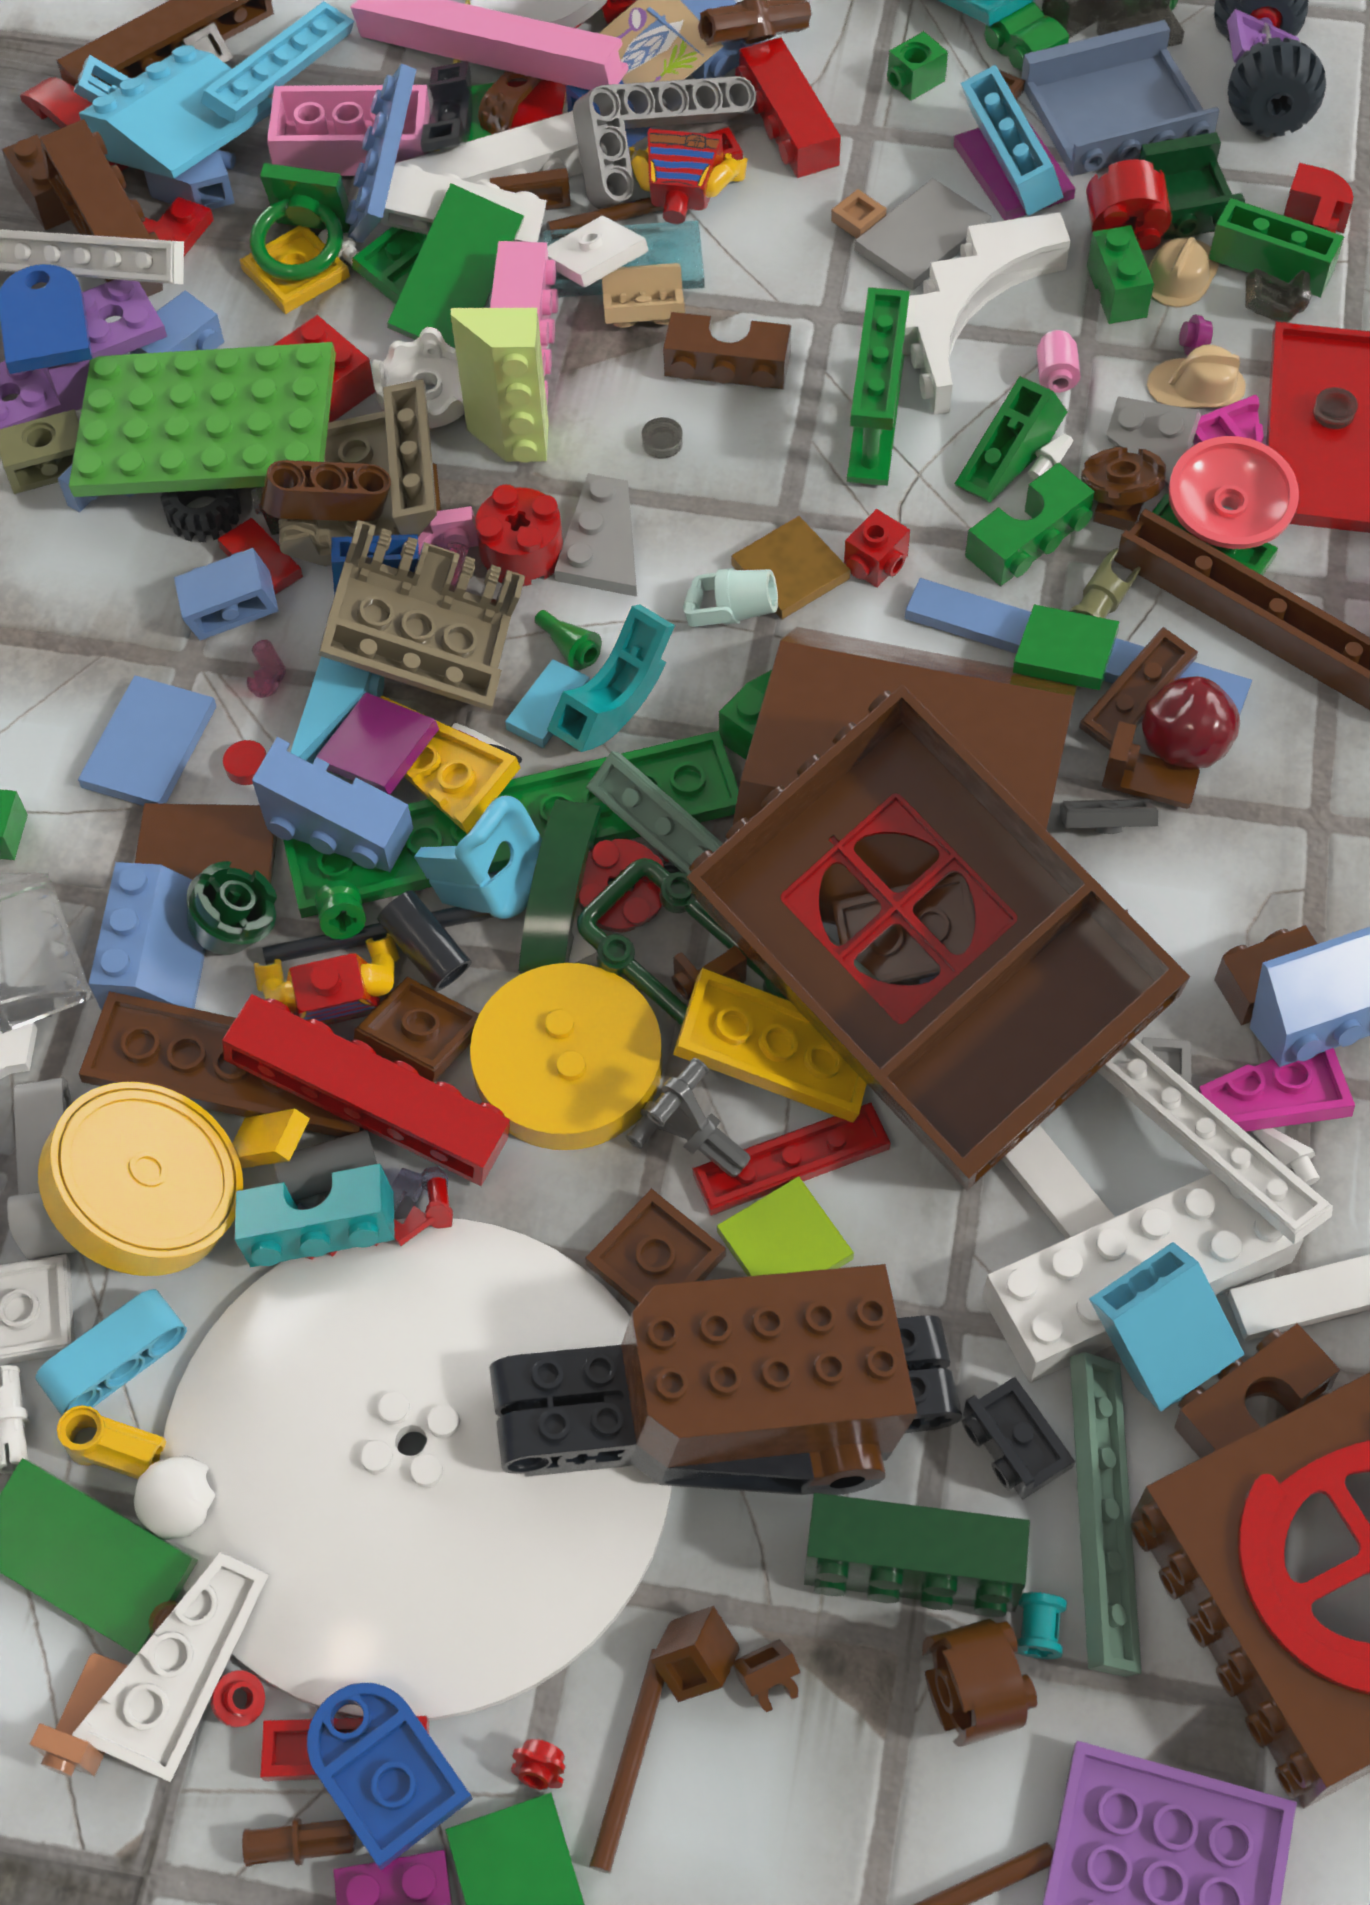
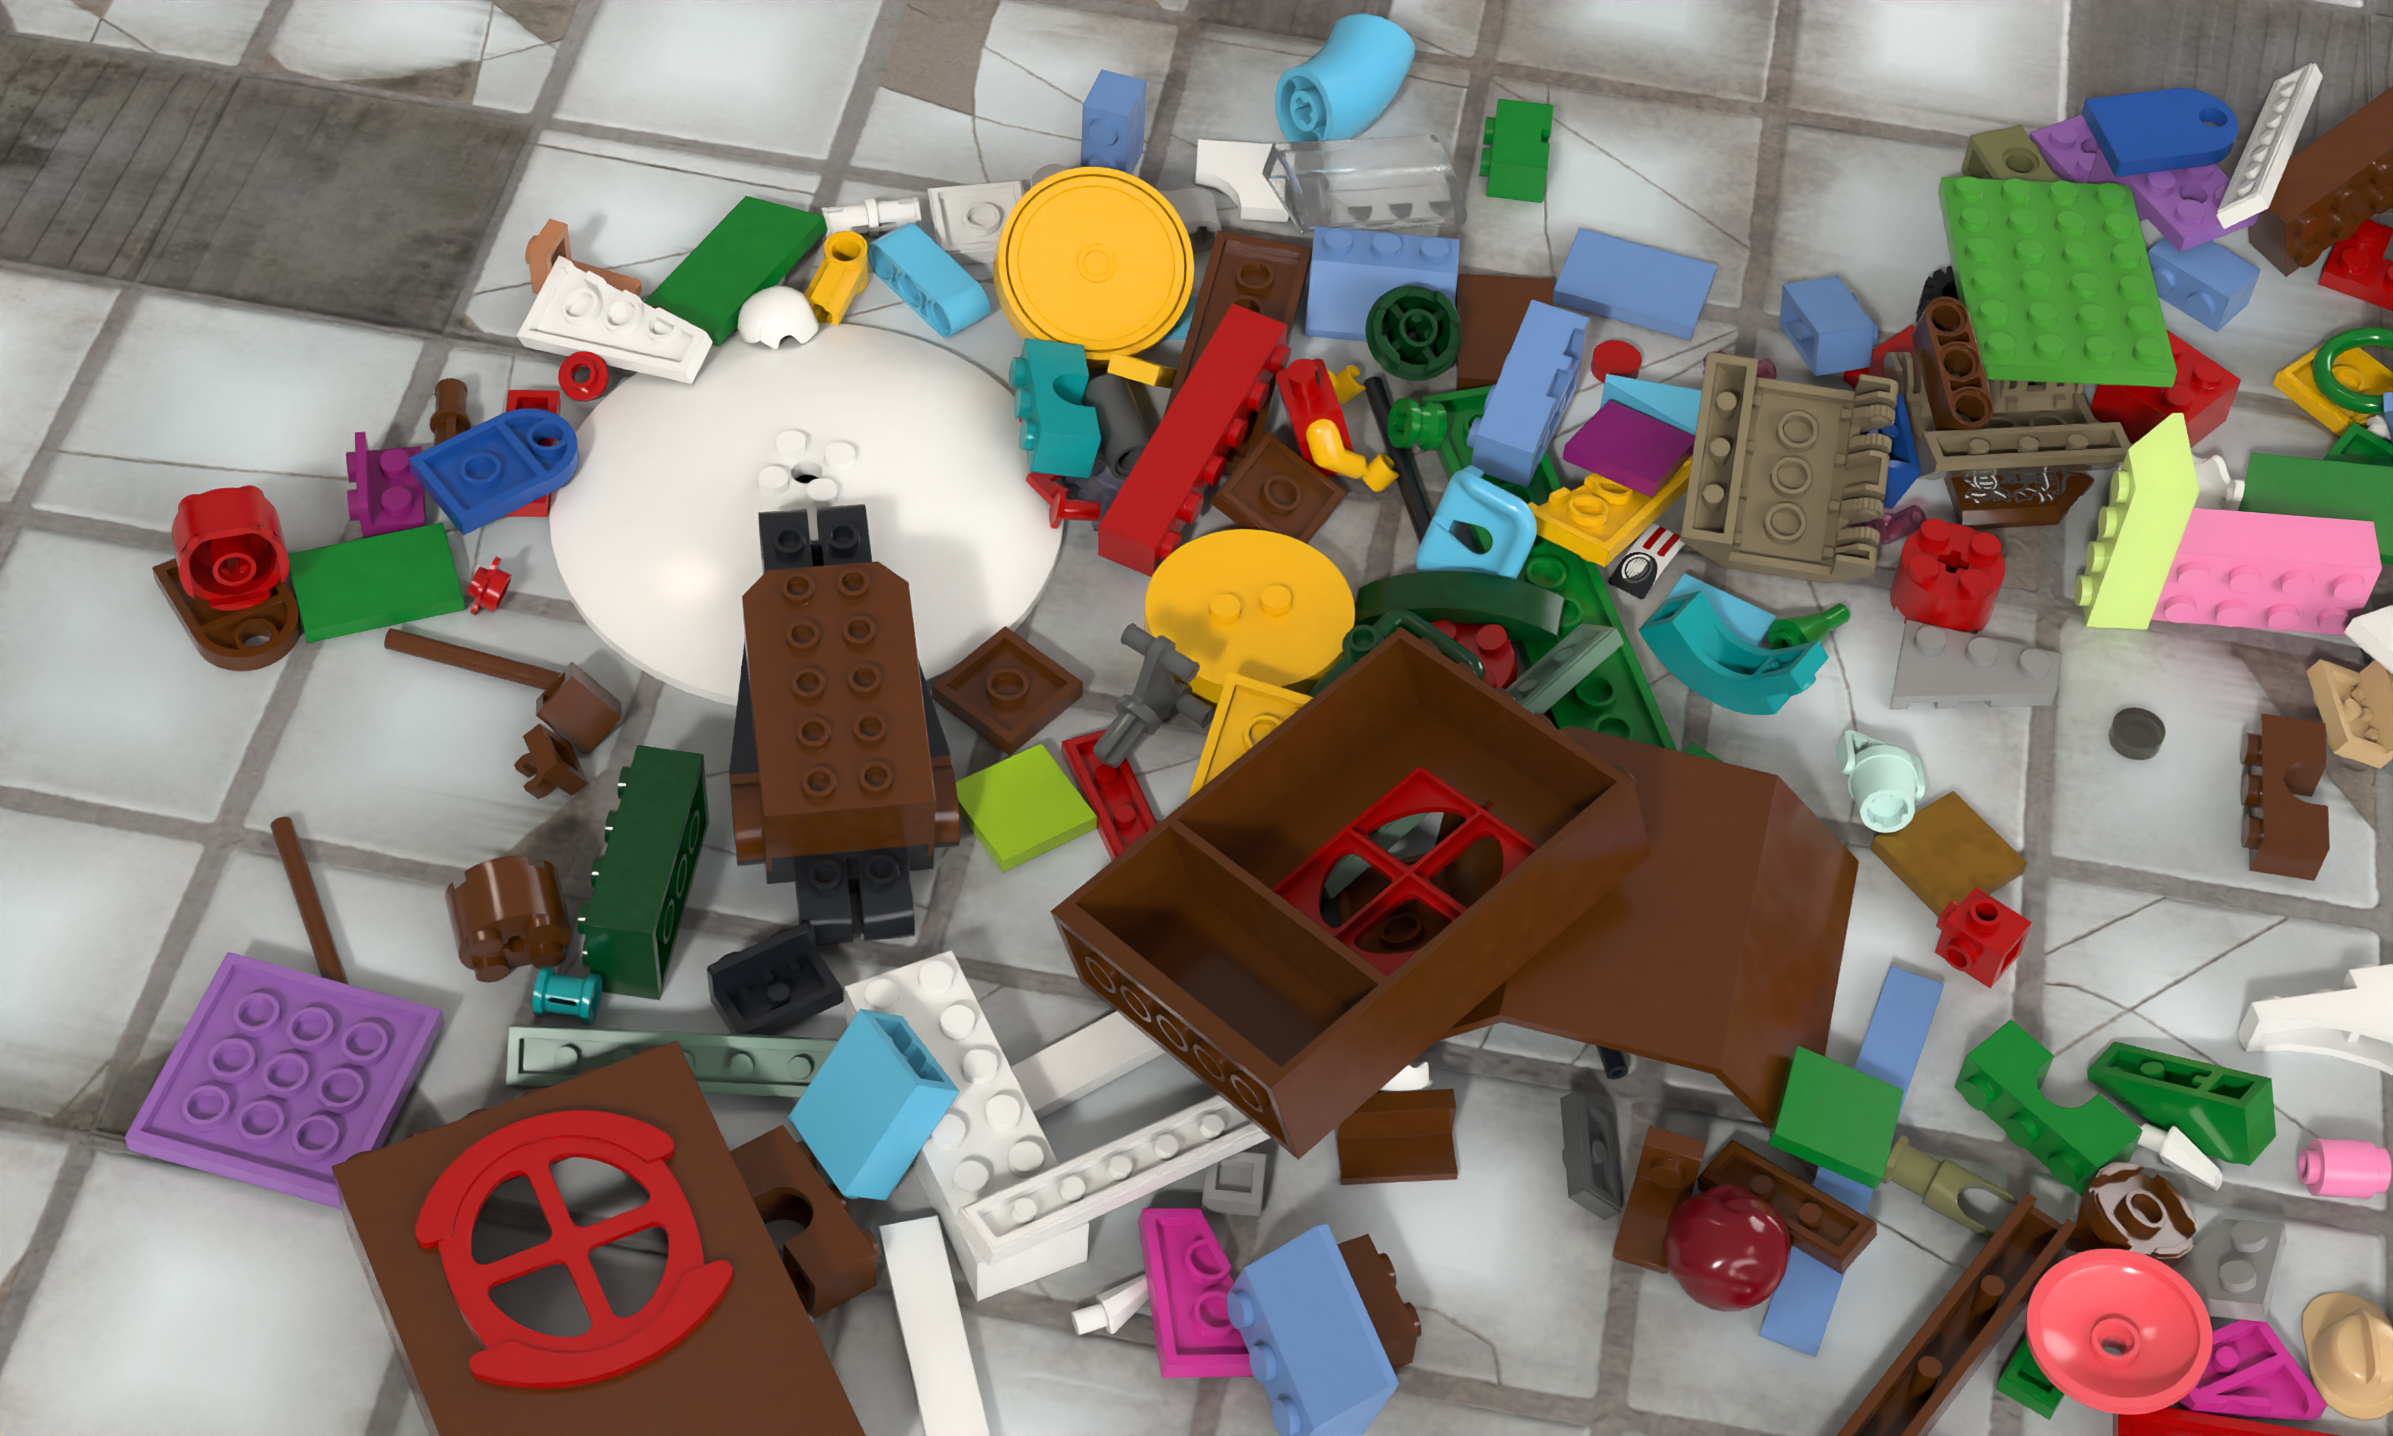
camera: 85 degrees right, 10 degrees down
black pin [377,890,472,991] -> none
bright pink plate [418,506,478,555] -> none
green fence [847,287,910,486] -> none

